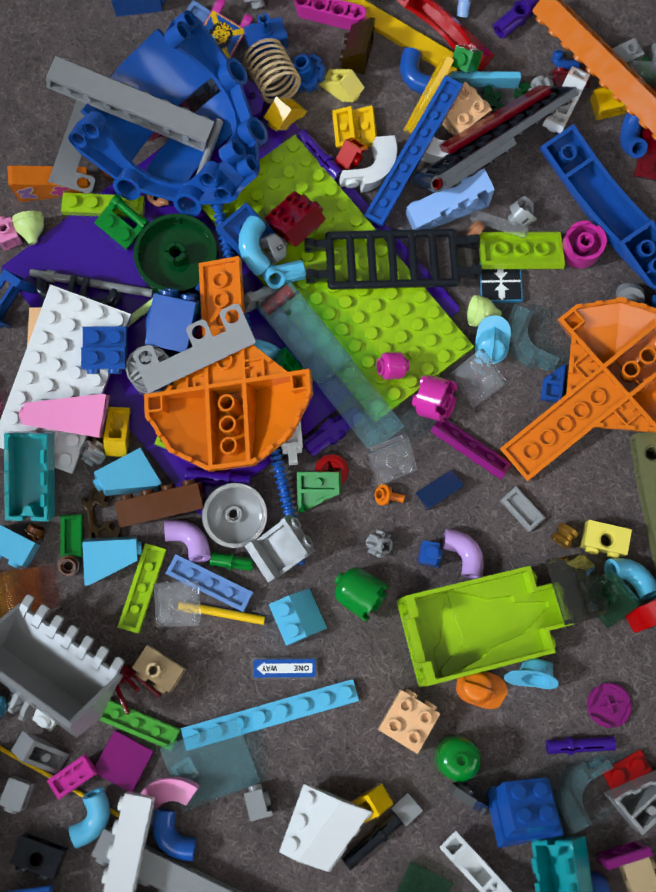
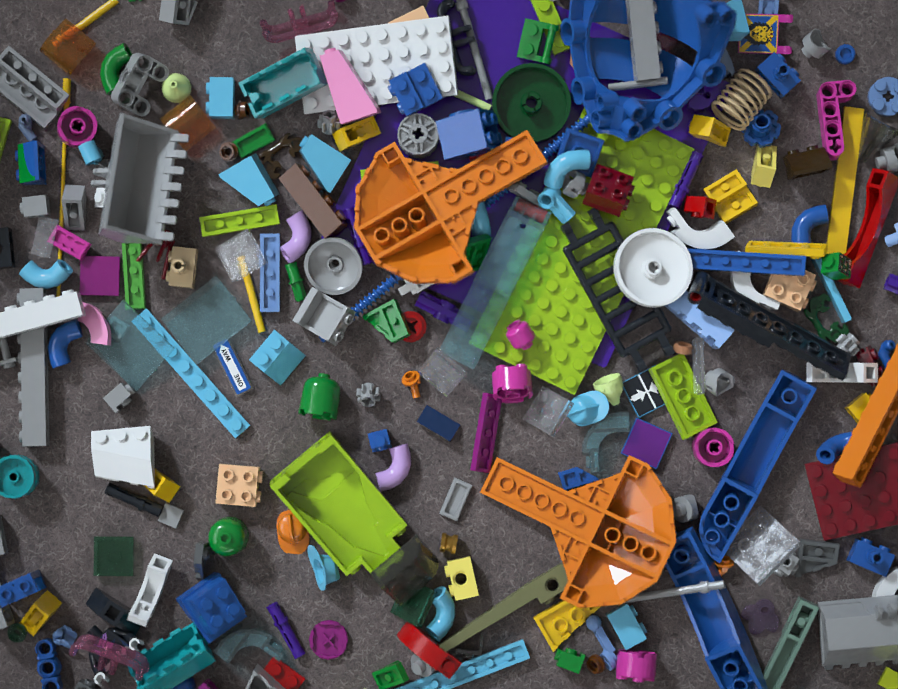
camera: 60 degrees right, 10 degrees up
light grey piece [133,304,256,393] -> none
dark red tile [439,85,551,154] -> none
none -> clear hinge [31,216,59,258]
none -> clear light blue piece [161,276,252,365]
none -> white dish [613,228,693,307]
none -> dark purple tile [621,417,673,469]

